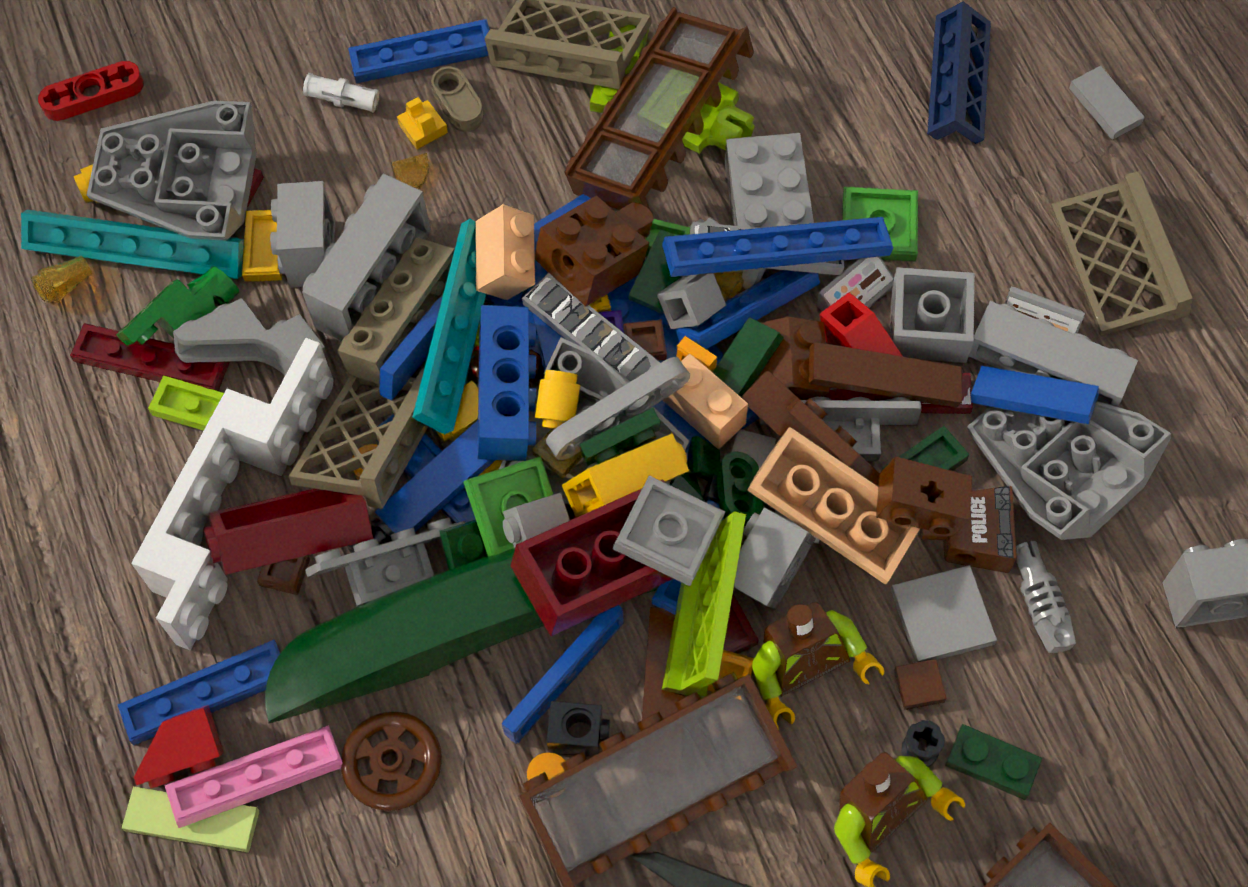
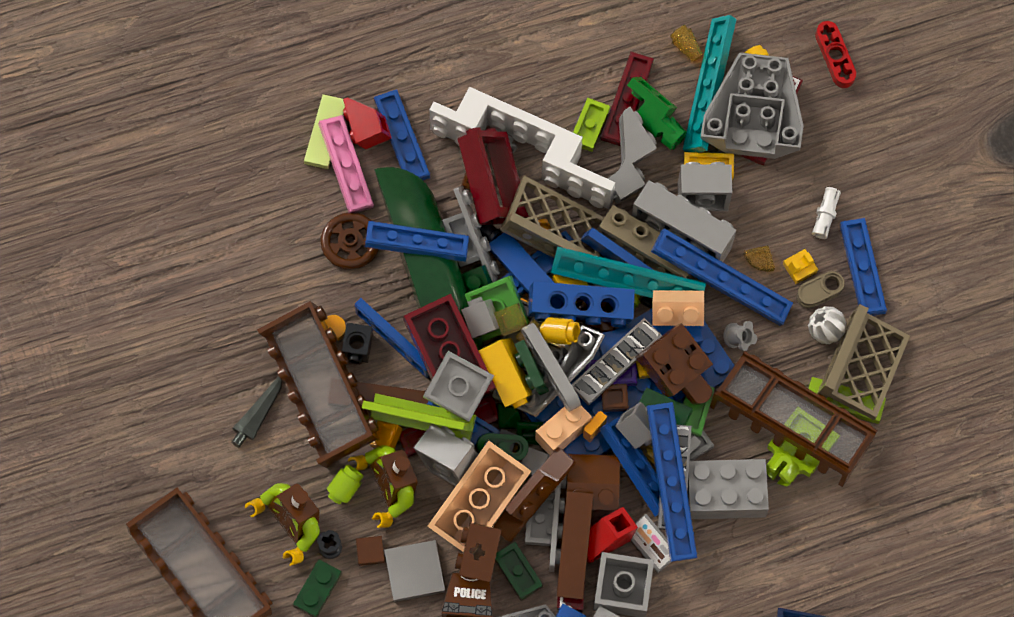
camera: 90 degrees right, 5 degrees up
dark green tile [712,317,784,397] -> none
bright green tile [842,187,918,261] -> none
none -> lime brick [327,464,364,505]
none -> blue tile [365,221,469,262]
none -> clear yellow tile [494,303,527,337]
none -> blue tile [651,228,793,326]
none -> light grey brick [723,321,757,351]
none -> white piece [808,306,846,344]

